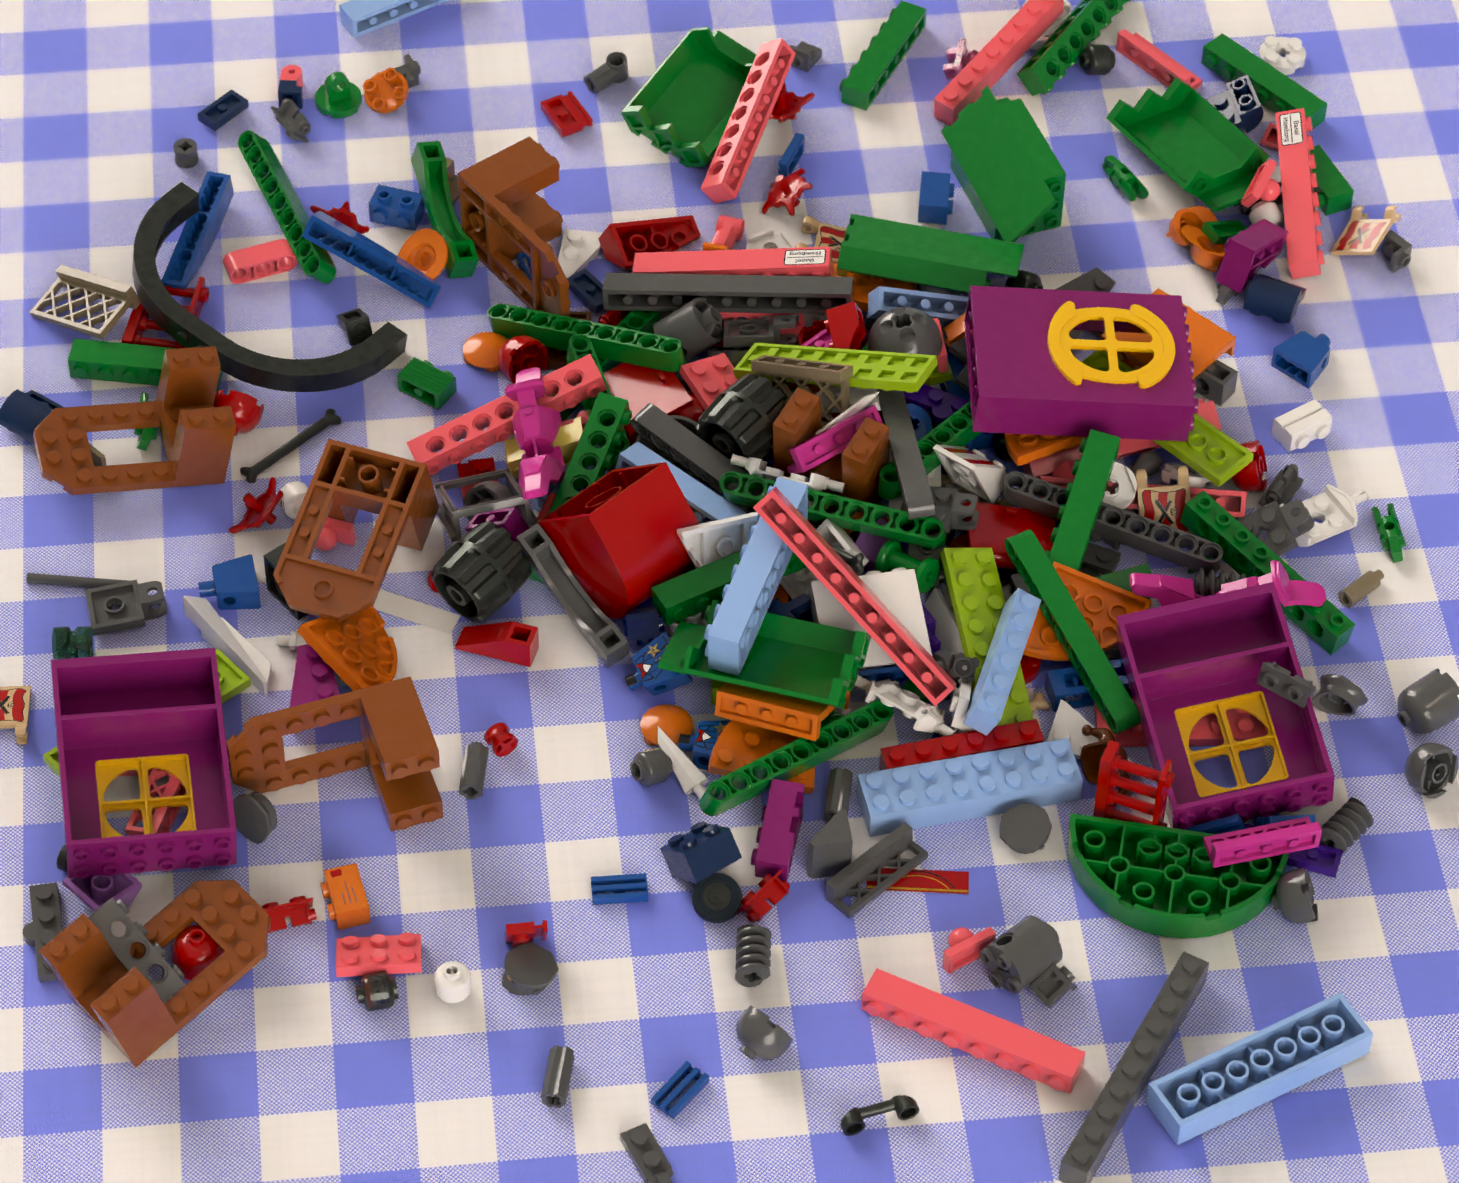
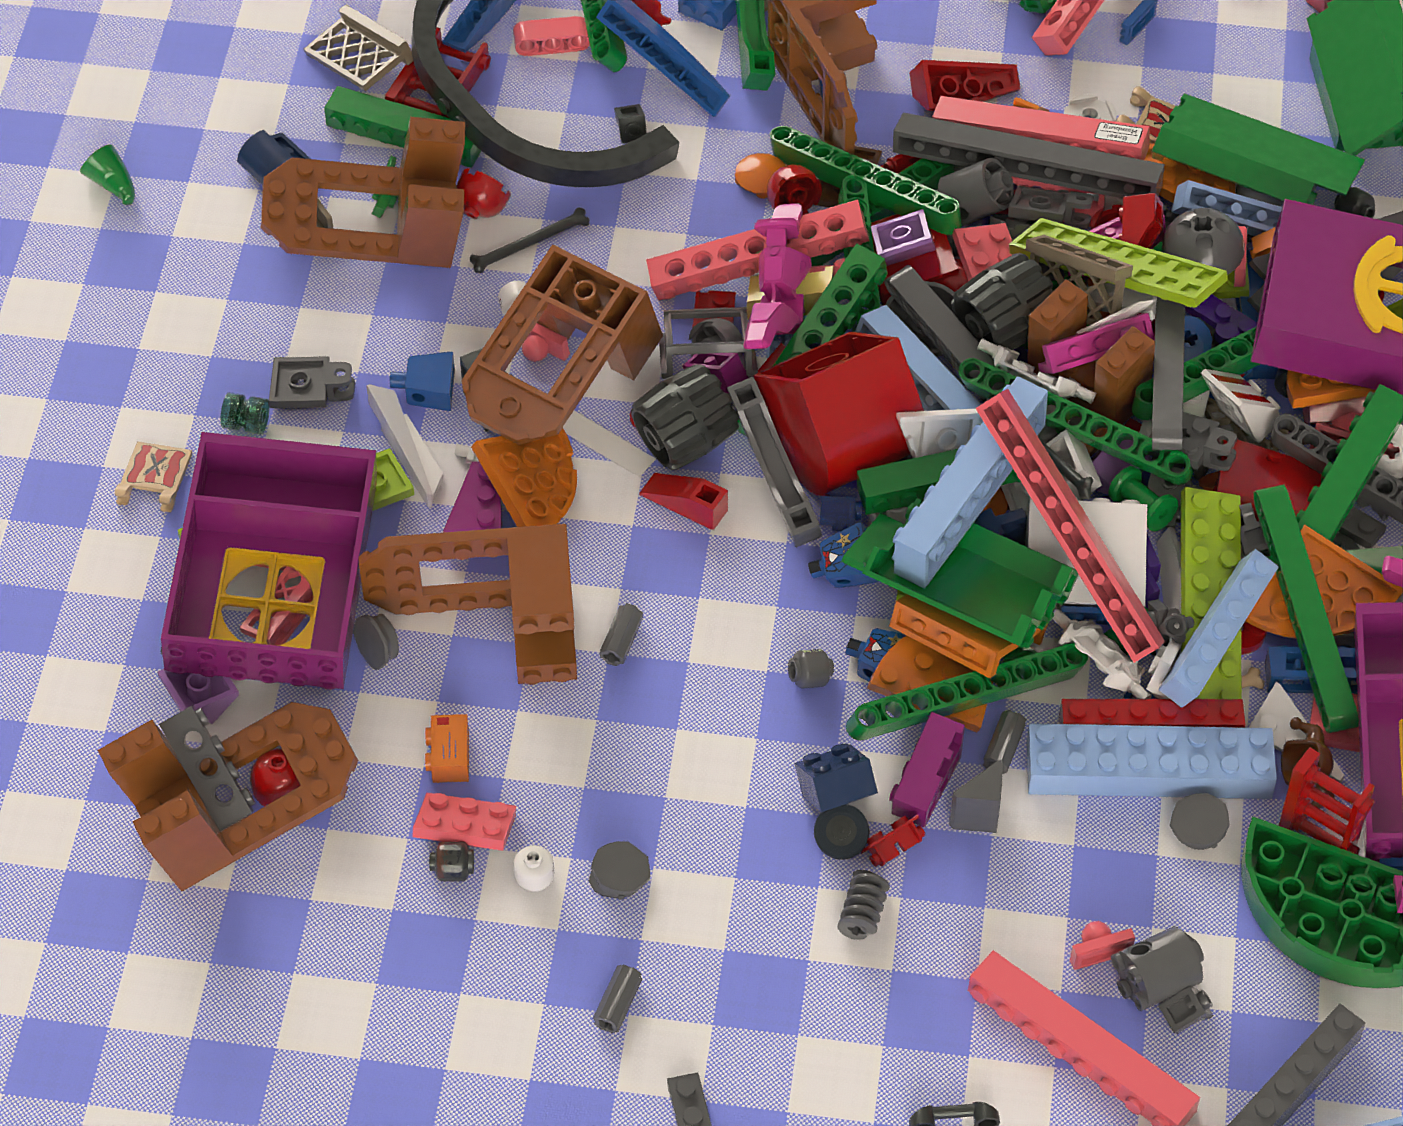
camera: 15 degrees right, 5 degrees up
dark grey hinge [22,882,63,983] -> none
dark grey bar [26,573,128,588] -> none
red piece [229,477,283,534] -> none
red hinge [262,896,317,933] -> none
green brick [397,357,457,410] -> none
orange hat [398,228,448,281] -> none
red wheel [484,722,518,757] -> none
red plate [505,920,548,948] -> none
white wing [558,229,603,278] -> none
dark blue plate [567,268,604,313] -> none
blue tile [591,873,648,905] -> none
orange dish [640,704,694,746] -> none
blue tile [651,1061,709,1119] -> none
white bar [658,726,708,799] -> none
coral piece [711,215,745,249] -> none
dark grey cylinder [736,1005,793,1060] -> none
red piece [762,168,813,216] -> none
dark grey fence [826,822,928,918] -> none
red sticker [866,868,969,894] -> none
blue brick [918,171,955,224] -> none
none -> medium lavender slope [871,209,936,266]
none -> dark grey plate [1239,502,1269,557]

